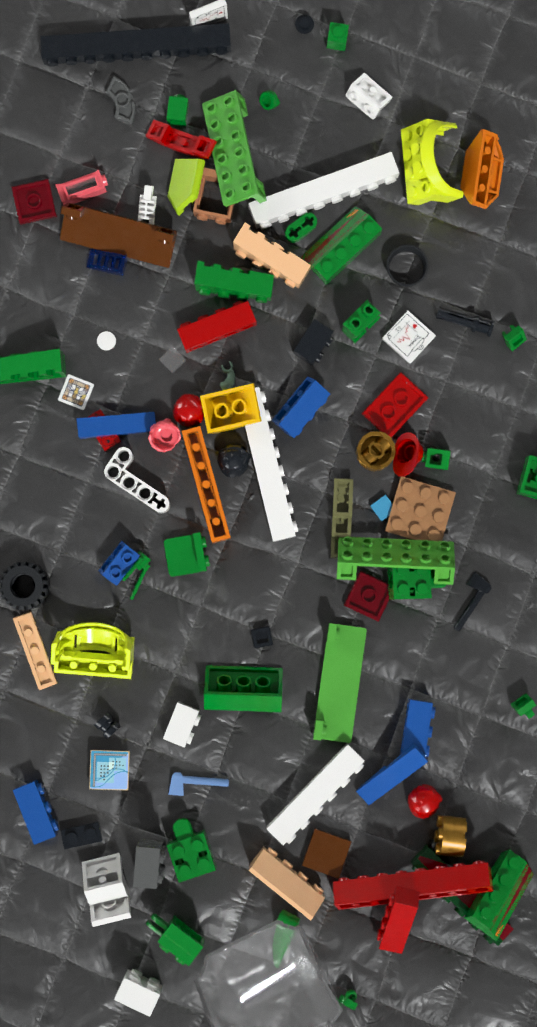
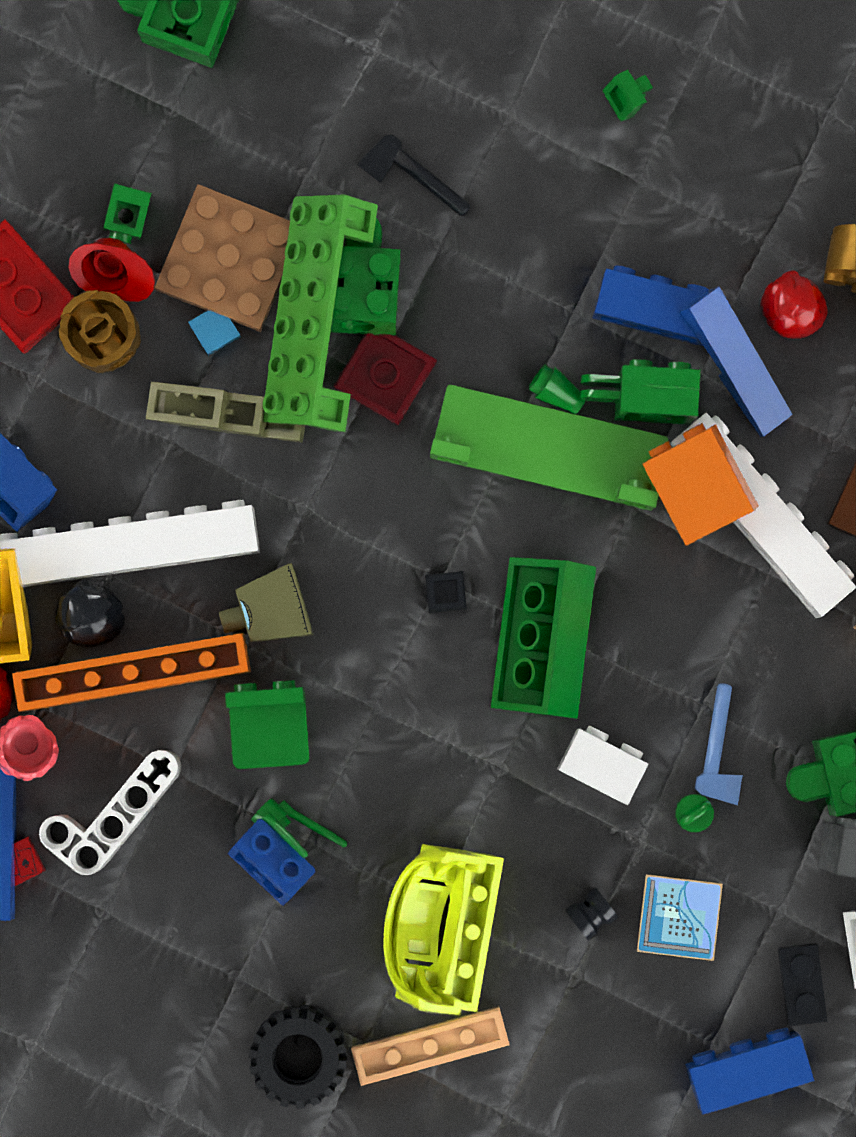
camera: 90 degrees left, 0 degrees up
none -> olive torso [219,563,314,642]
none -> green cone [528,364,585,414]
none -> green brick [580,359,700,425]
none -> orange brick [642,423,759,546]
none -> green tile [675,794,714,832]

